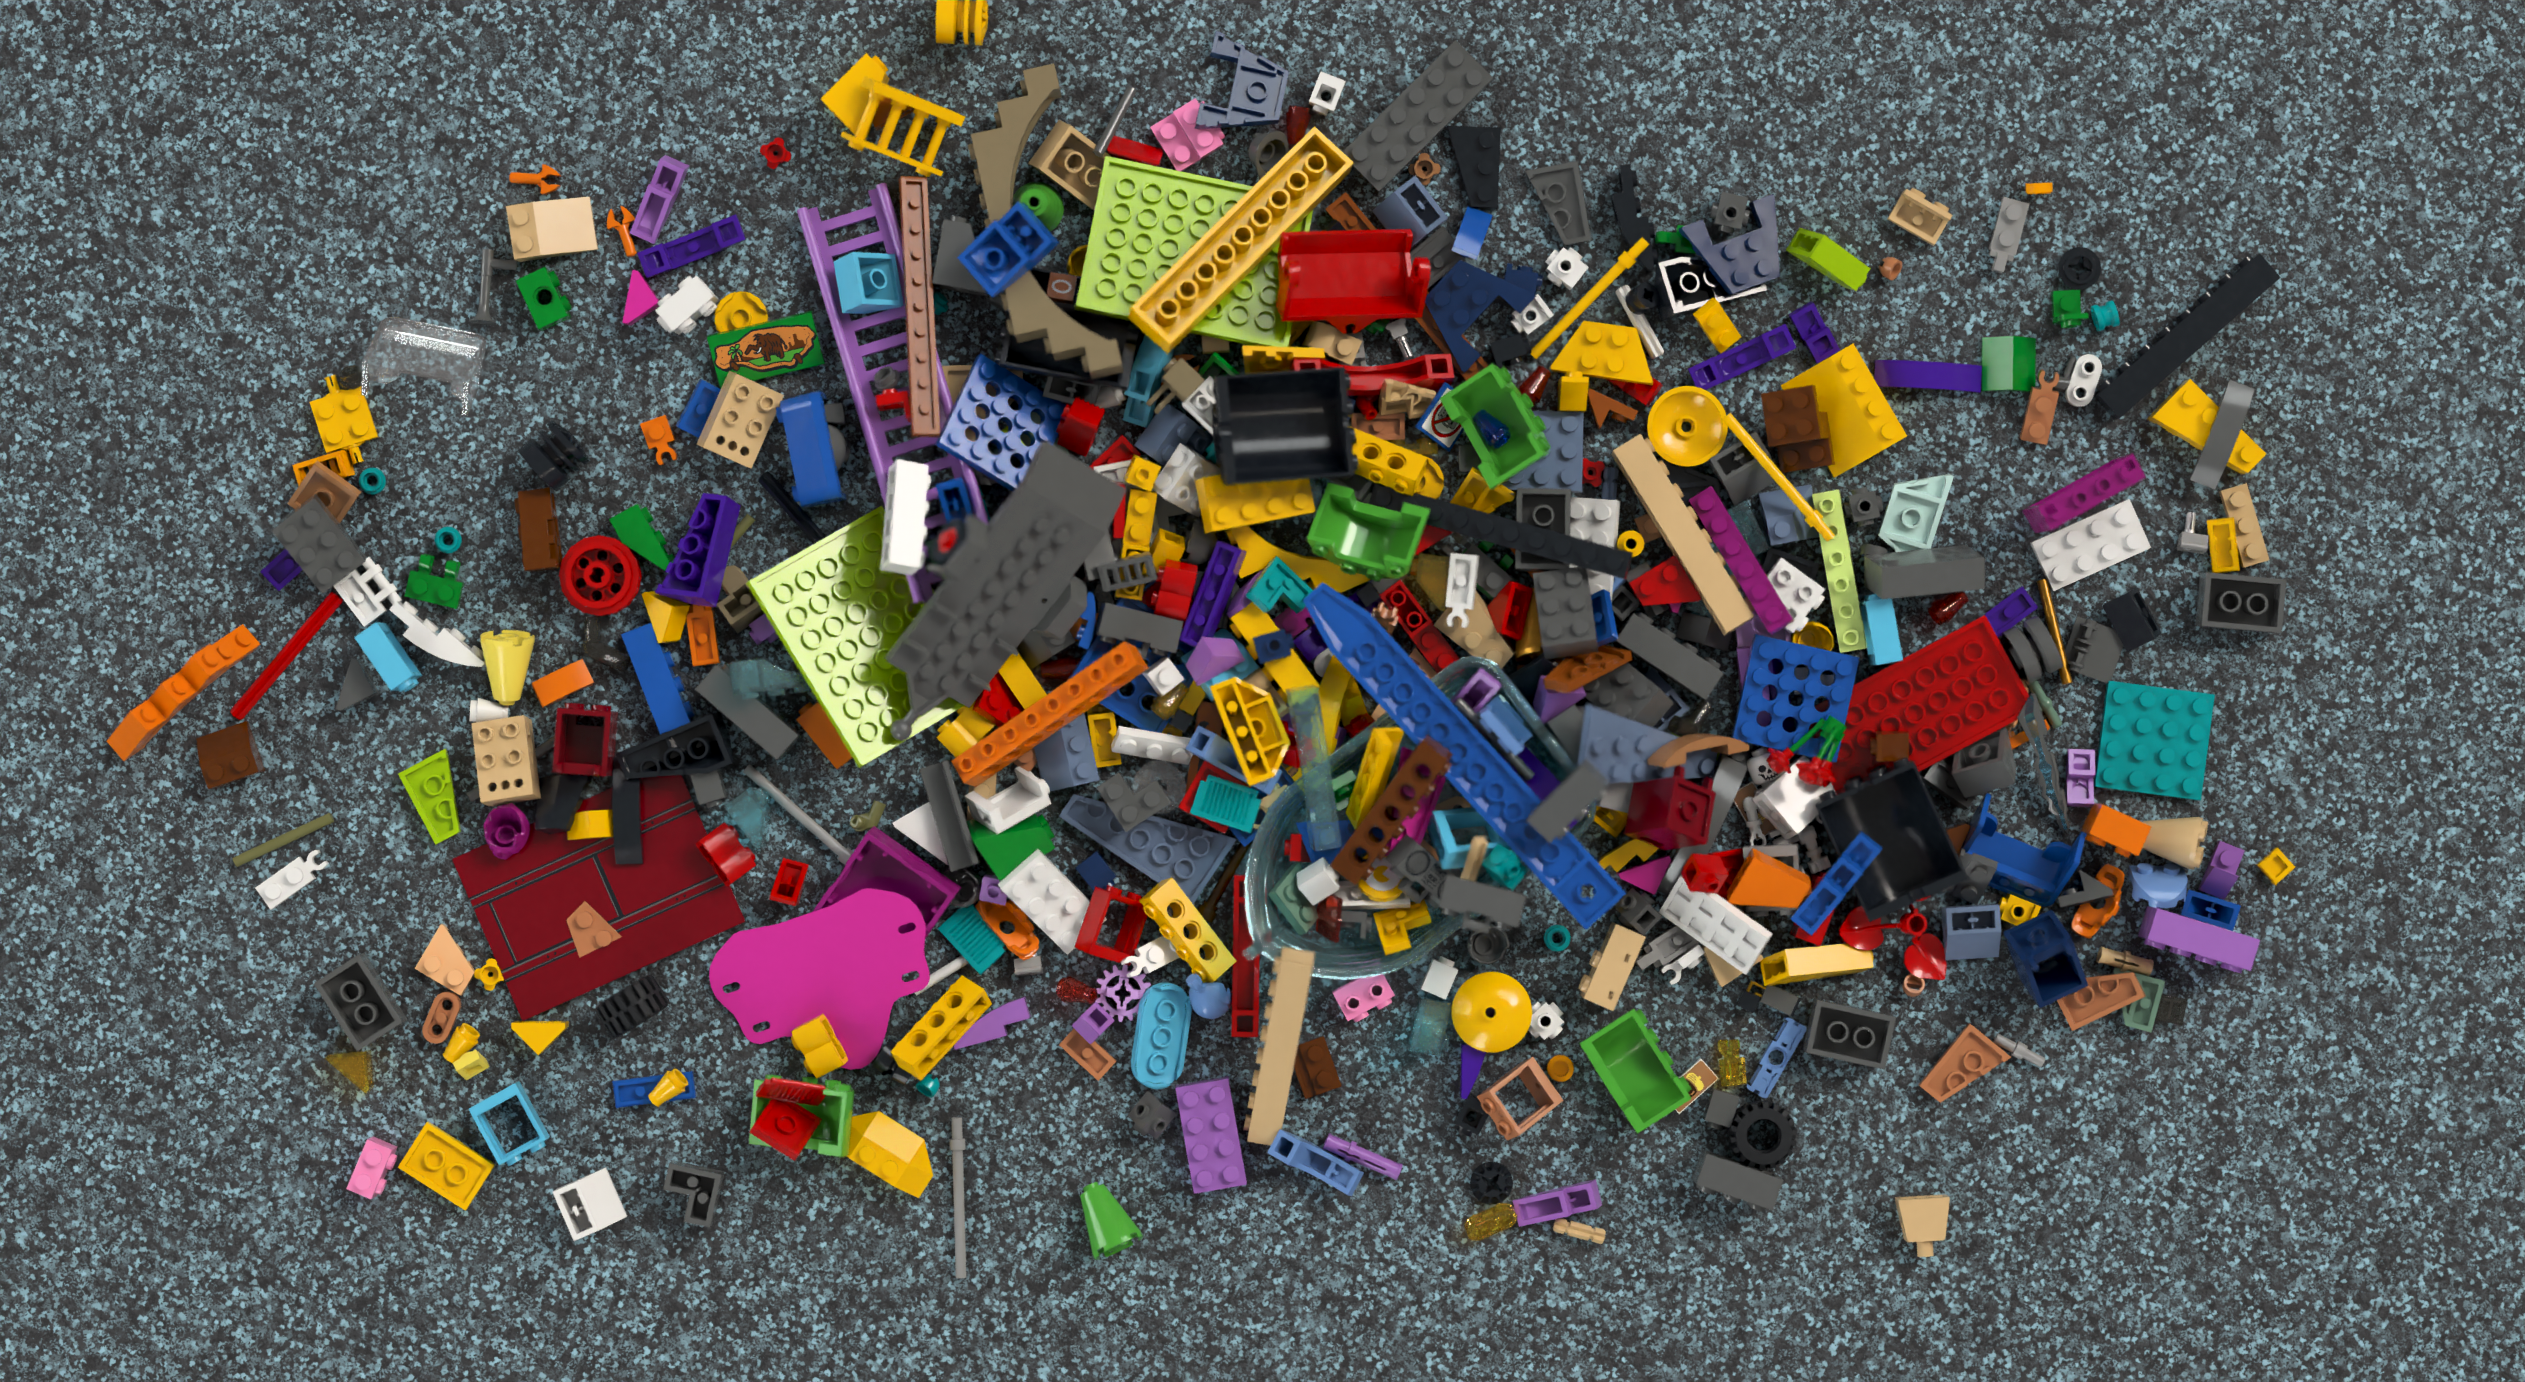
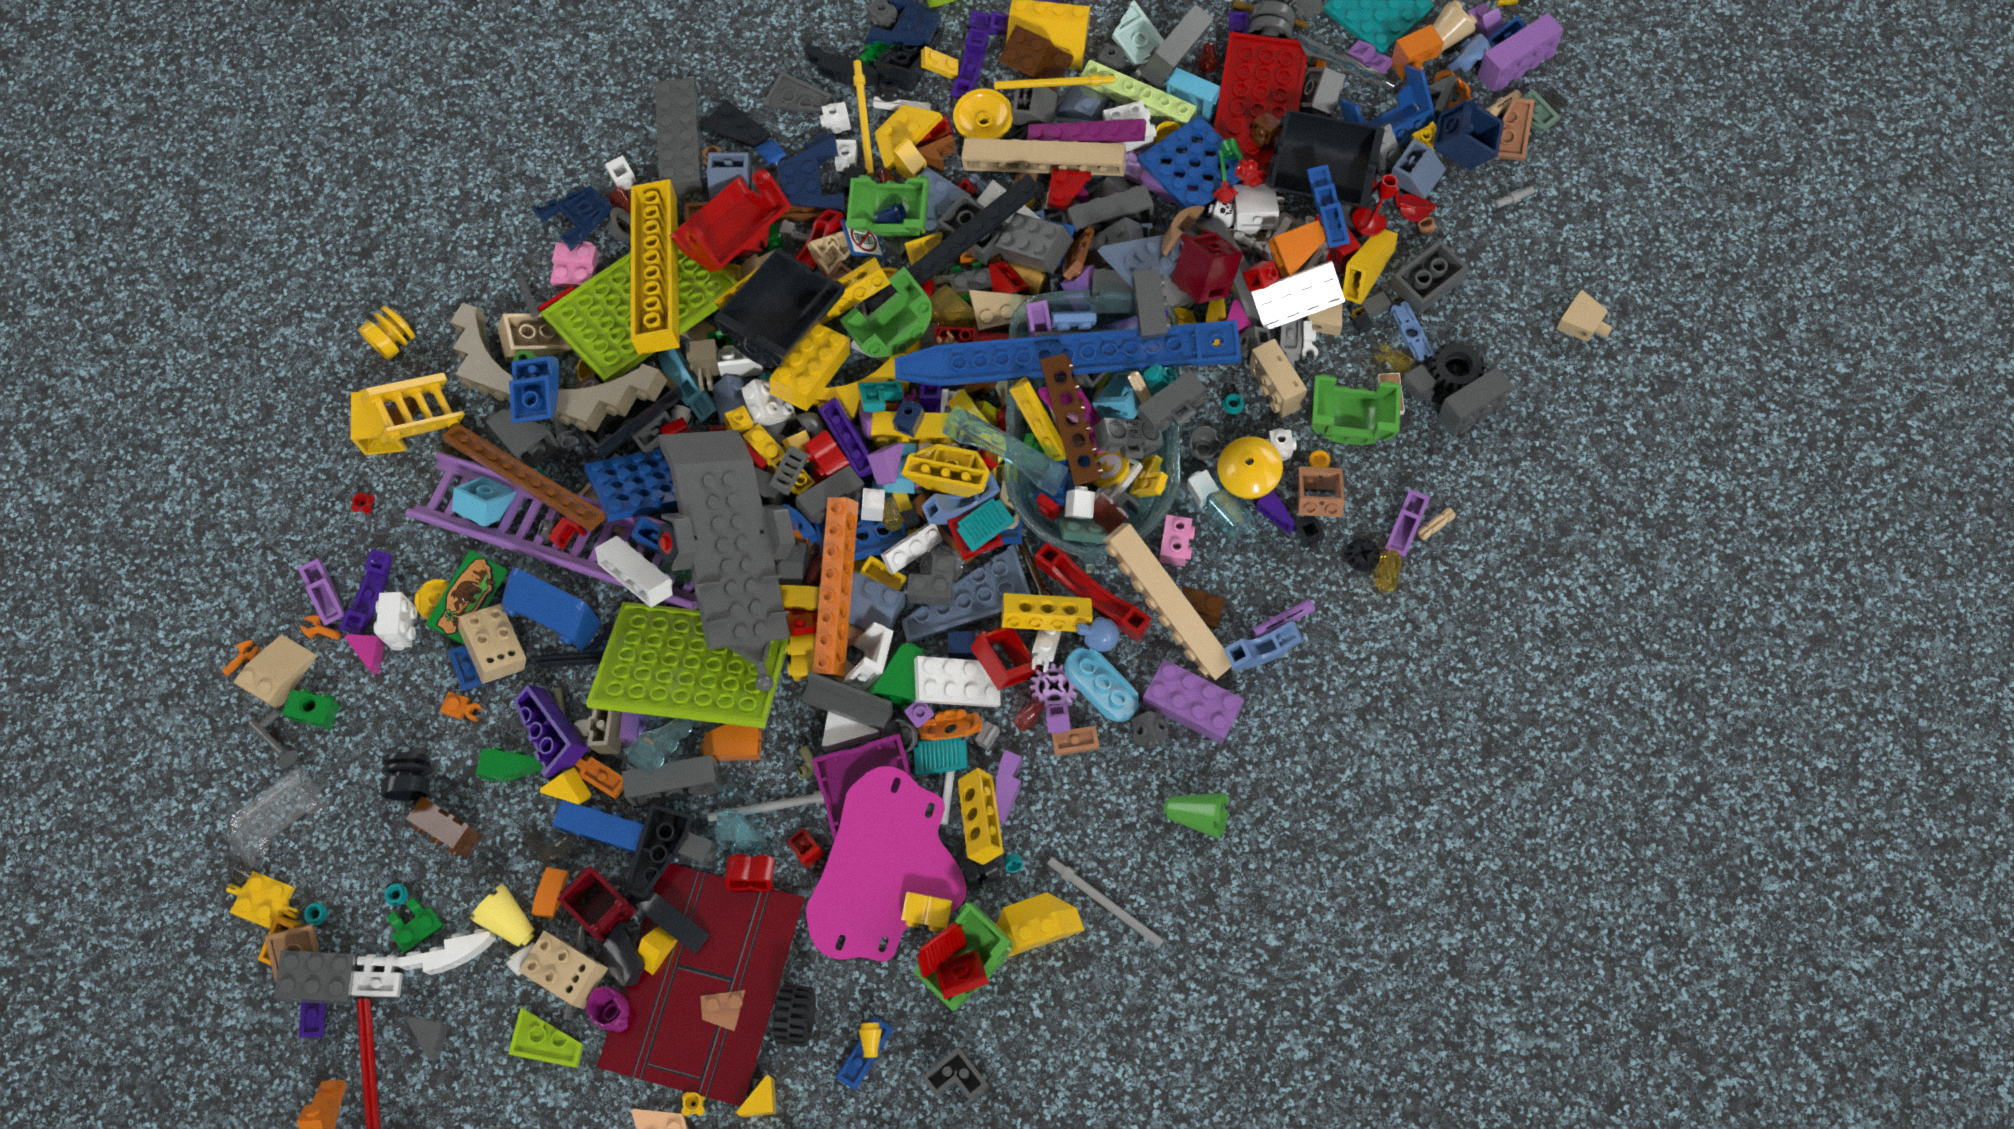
camera: 45 degrees left, 20 degrees down
medium azure window [354,622,422,692] -> none
red wheel [559,535,642,616] -> none
white plate [1445,553,1479,628] -> none
nougat wing [1918,1023,2011,1103] -> none

